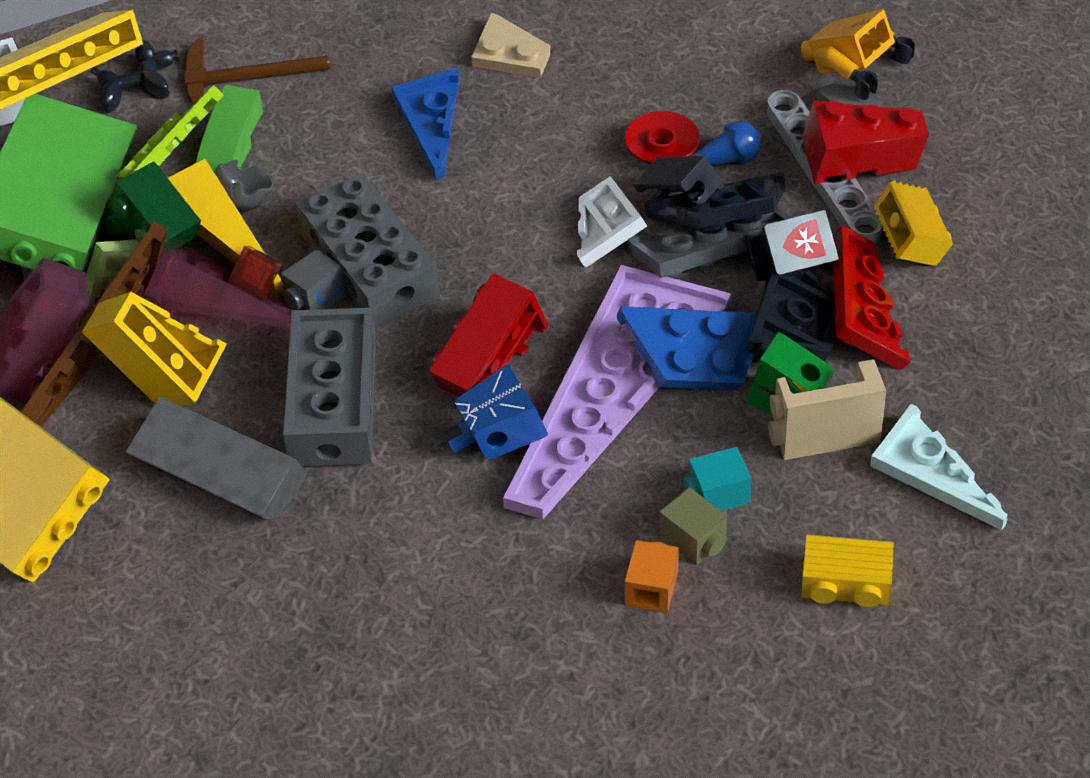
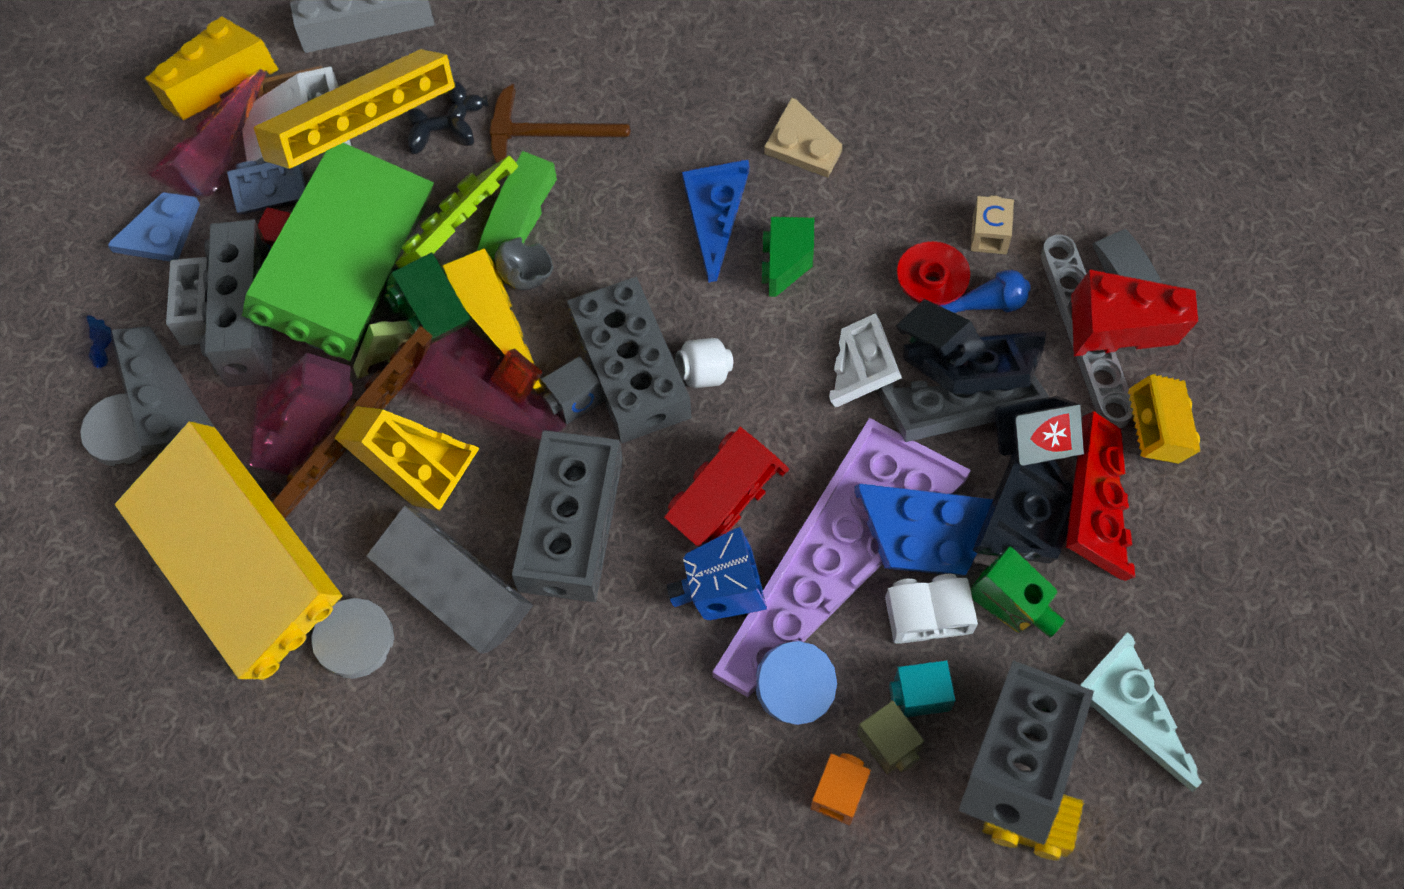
camera: 10 degrees right, 15 degrees up
tan panel [768,359,886,460] -> none
light orange torso [801,9,916,100] -> none
none -> light grey tile [311,598,394,679]
none -> white head [675,338,733,388]
none -> medium blue tile [755,641,837,725]
none -> green slope [762,217,814,297]
none -> white brick [885,574,978,644]
none -> dark grey brick [958,660,1094,845]
none -> tan brick [971,196,1014,255]

